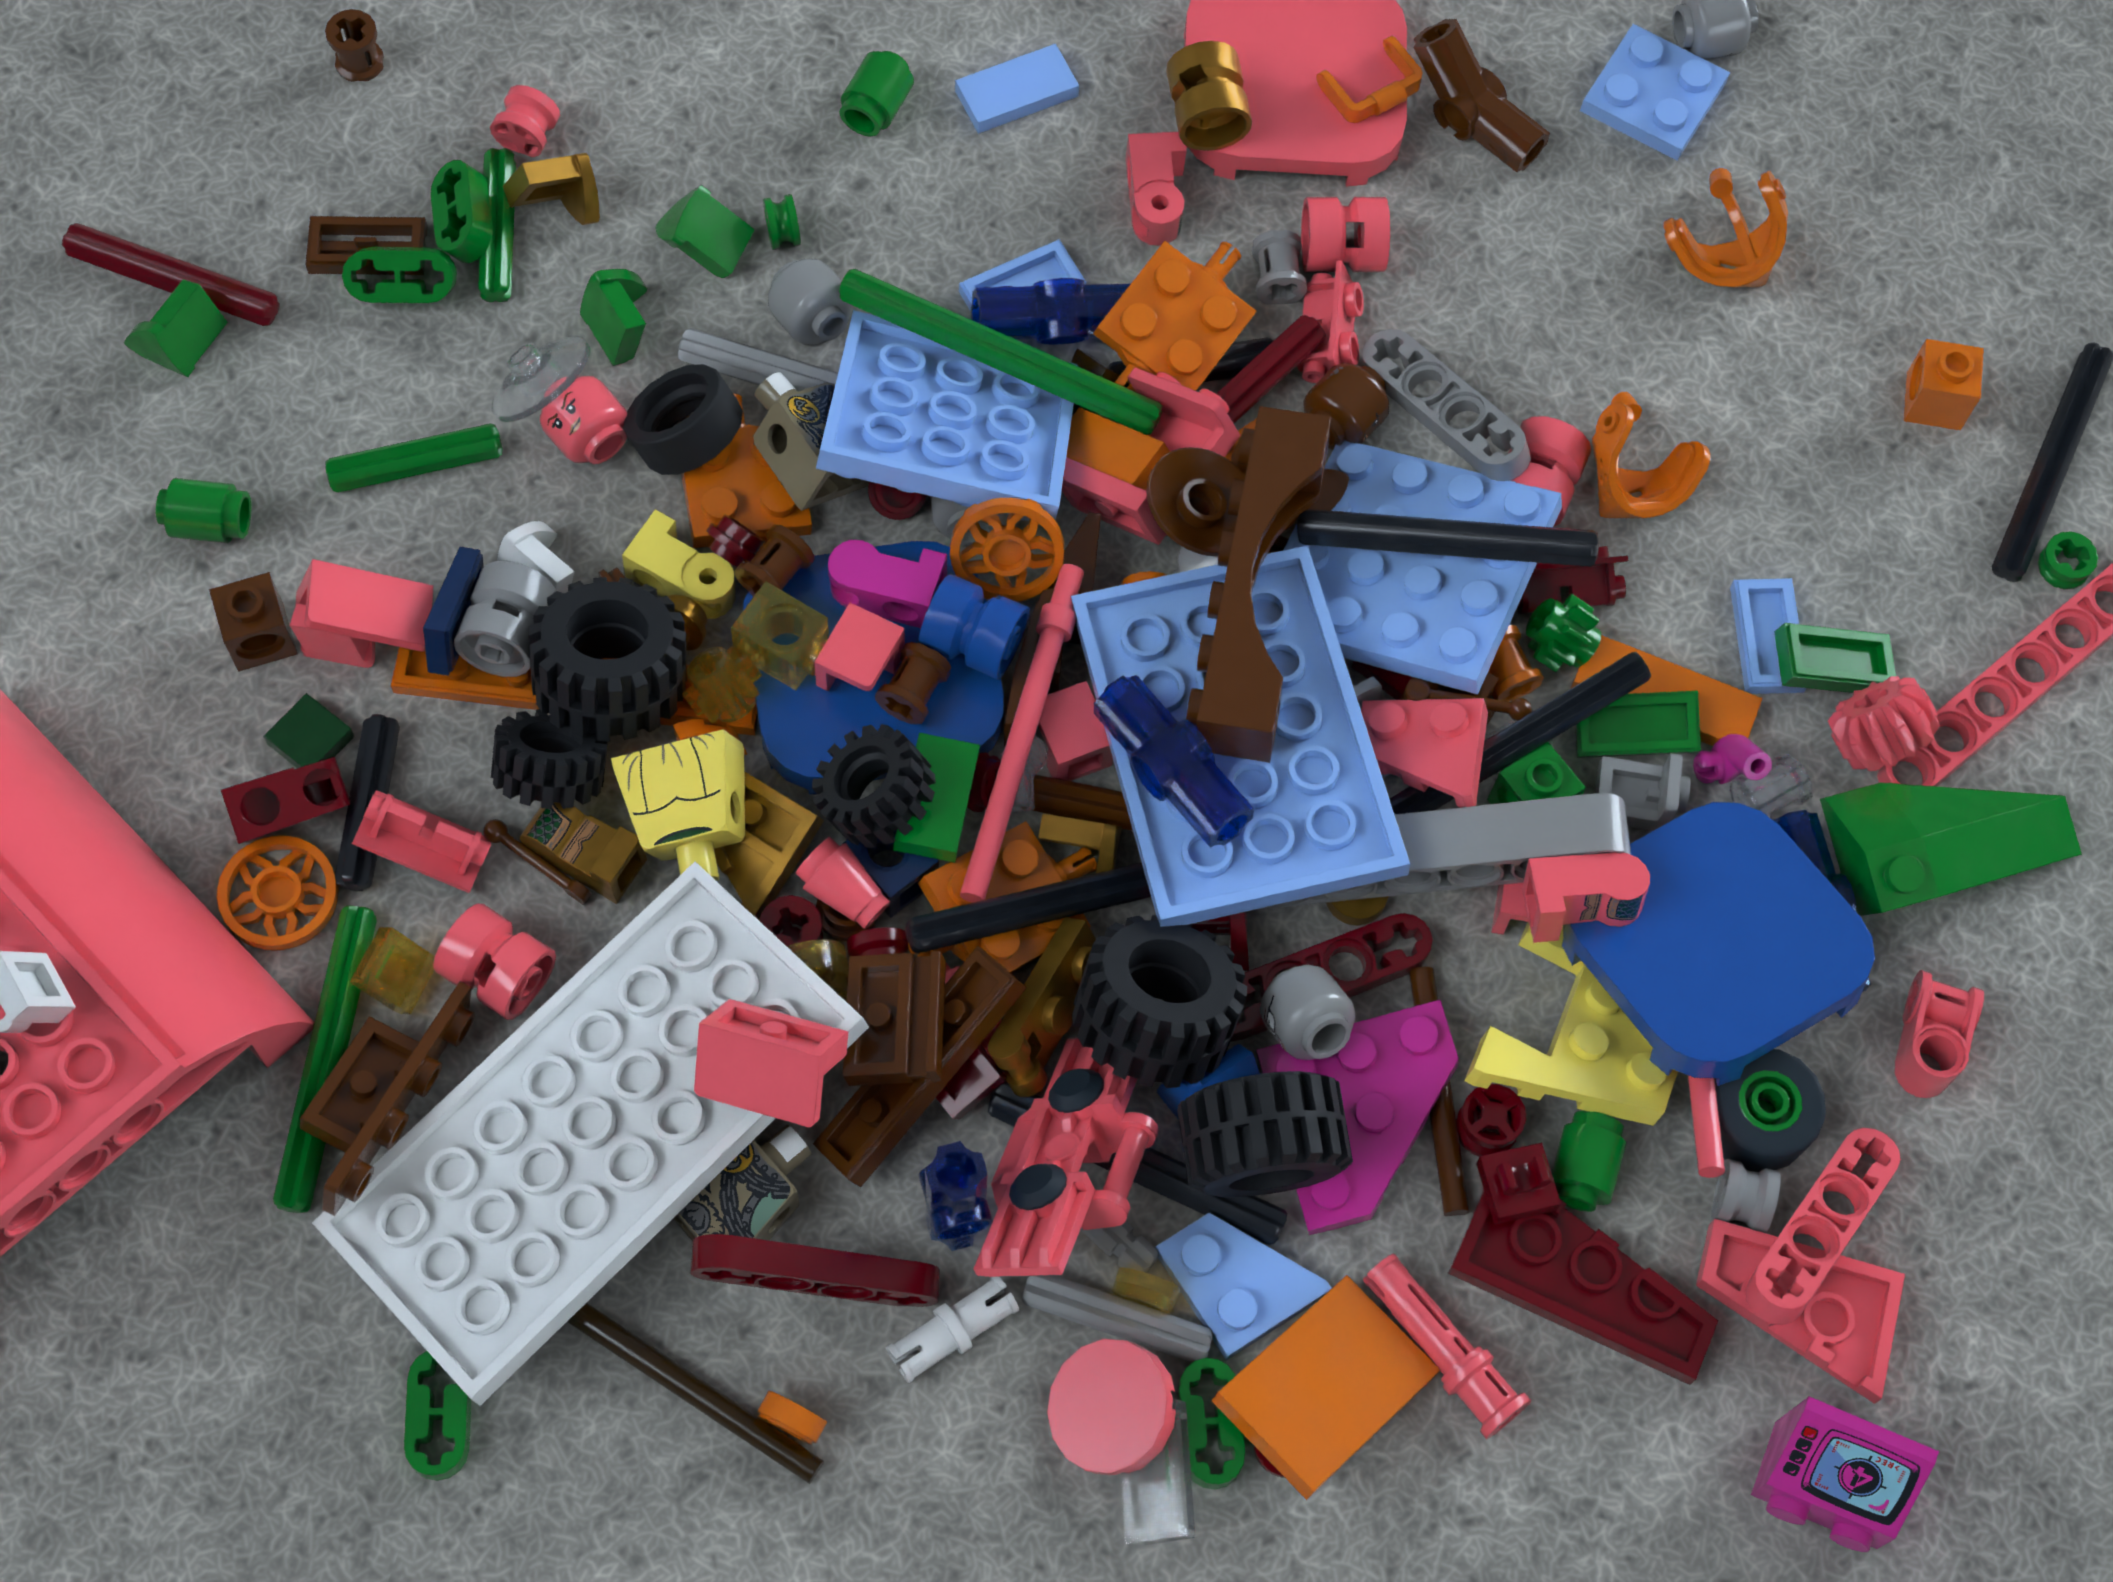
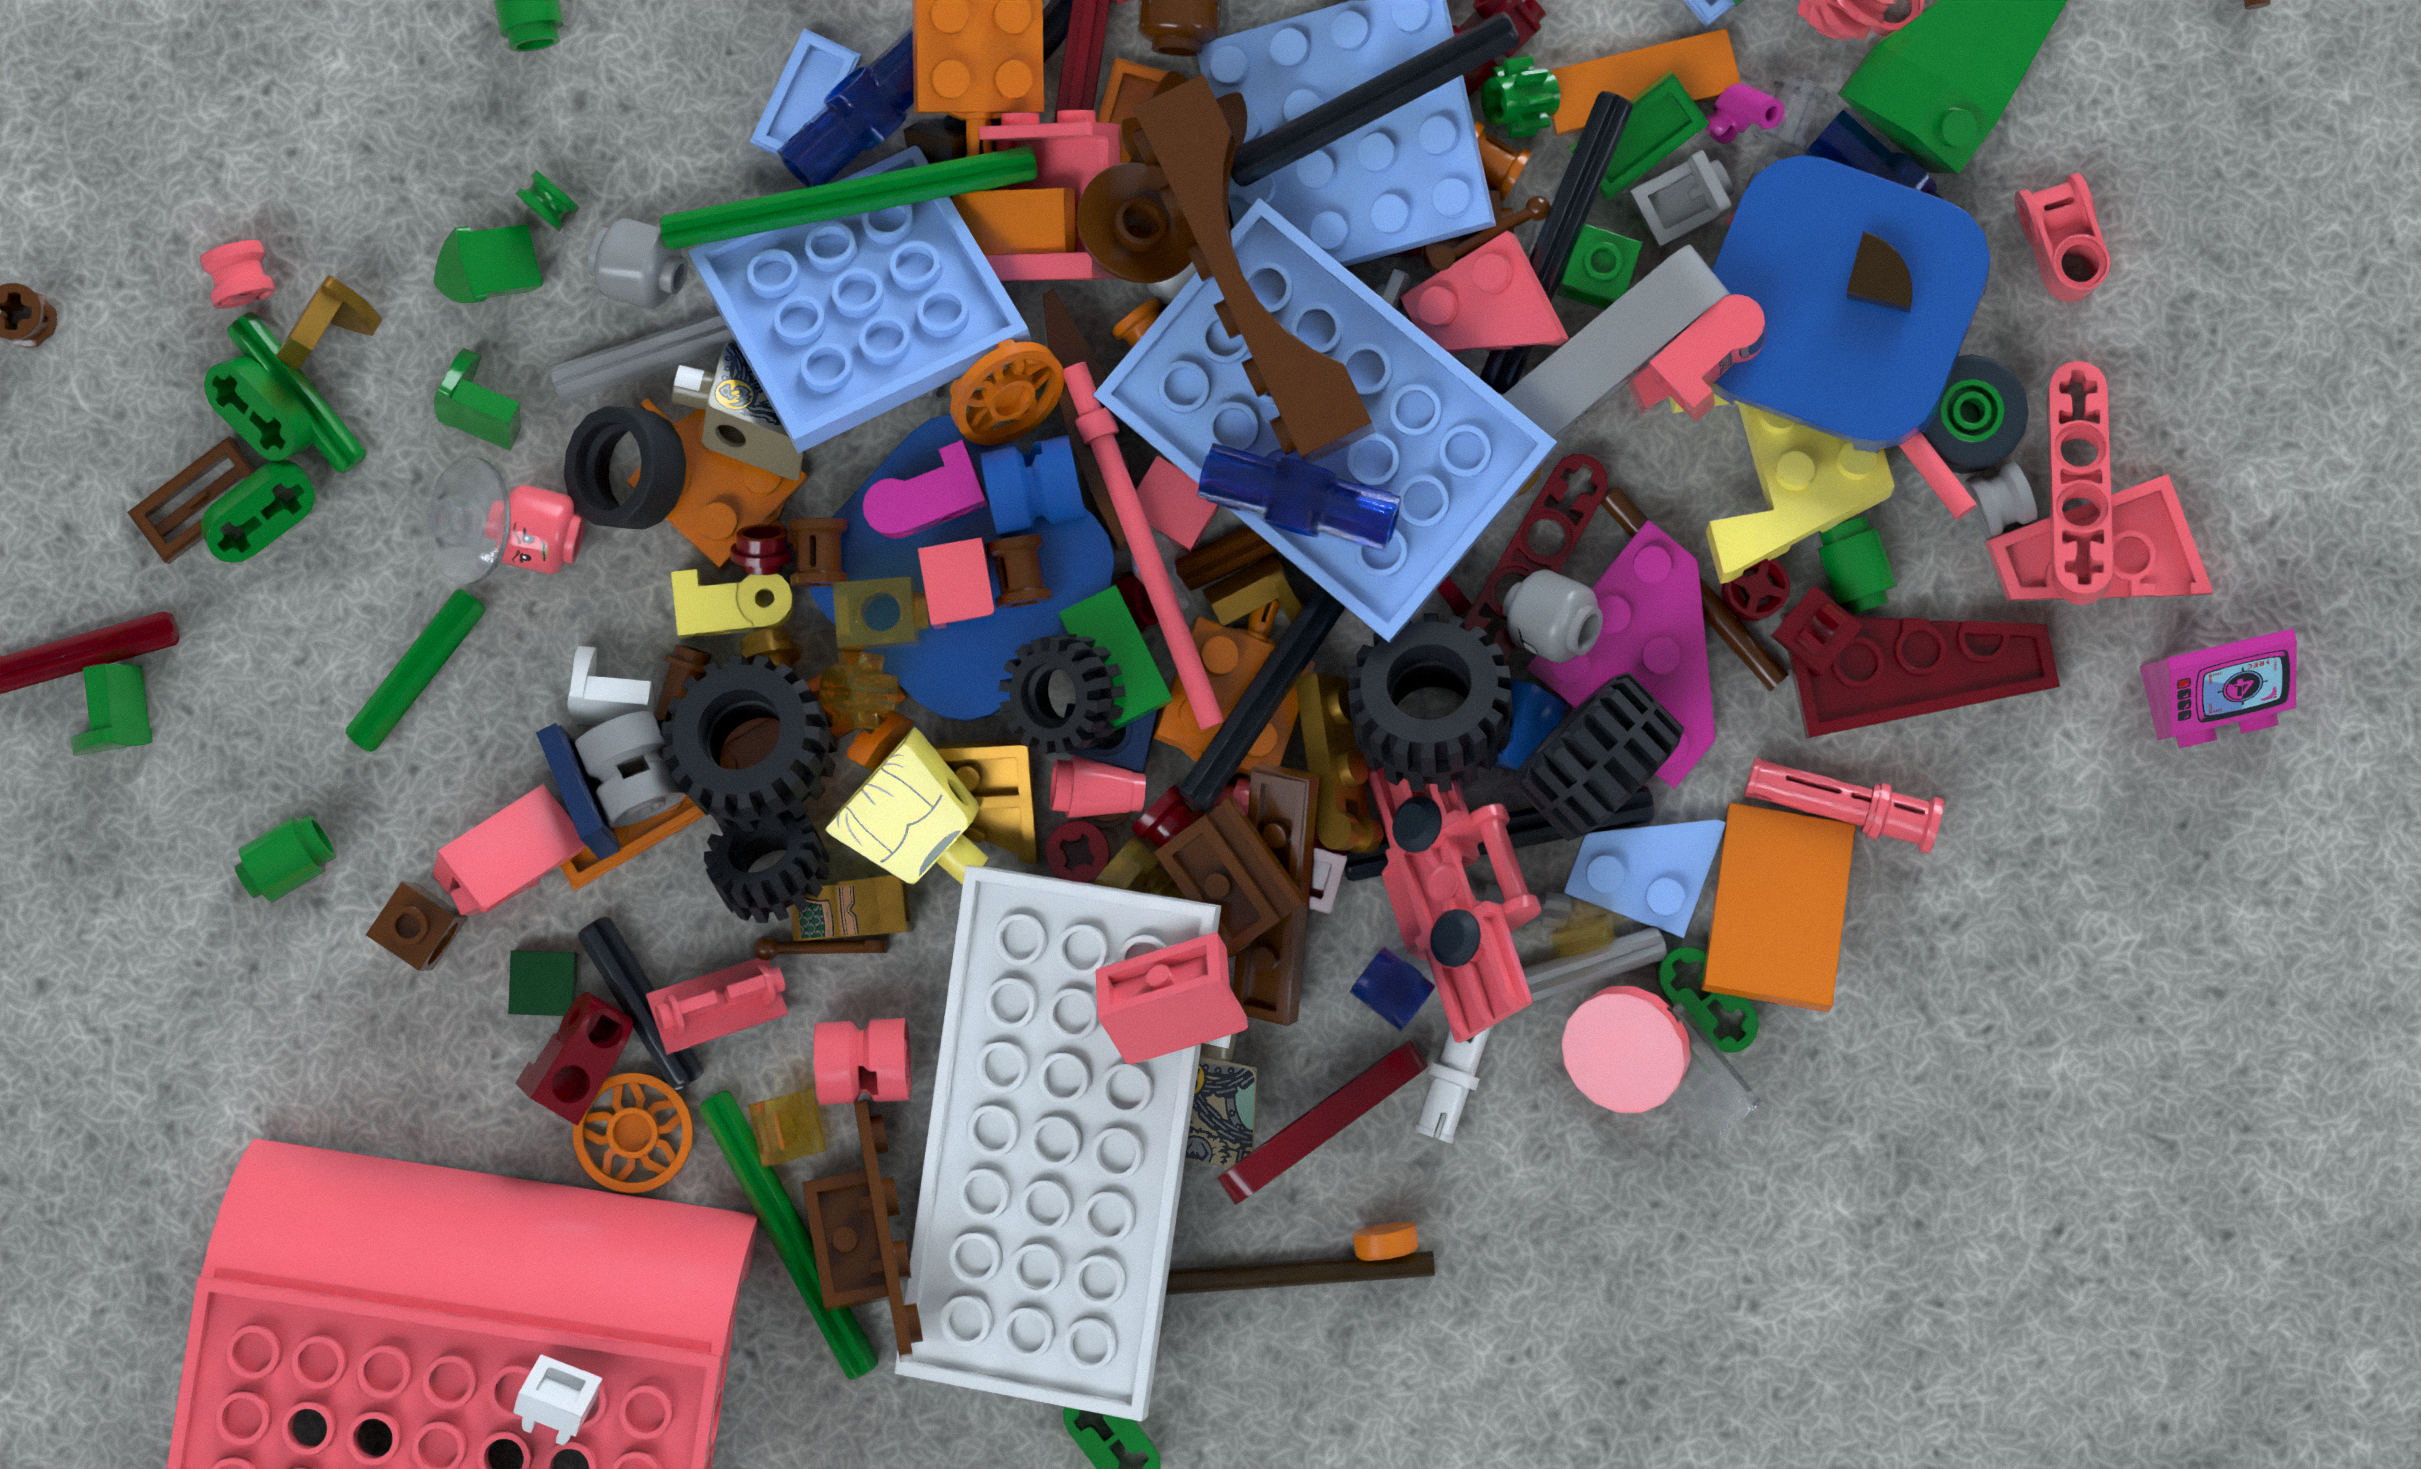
camera: 25 degrees left, 20 degrees up
none -> dark brown tile [1846,231,1912,313]

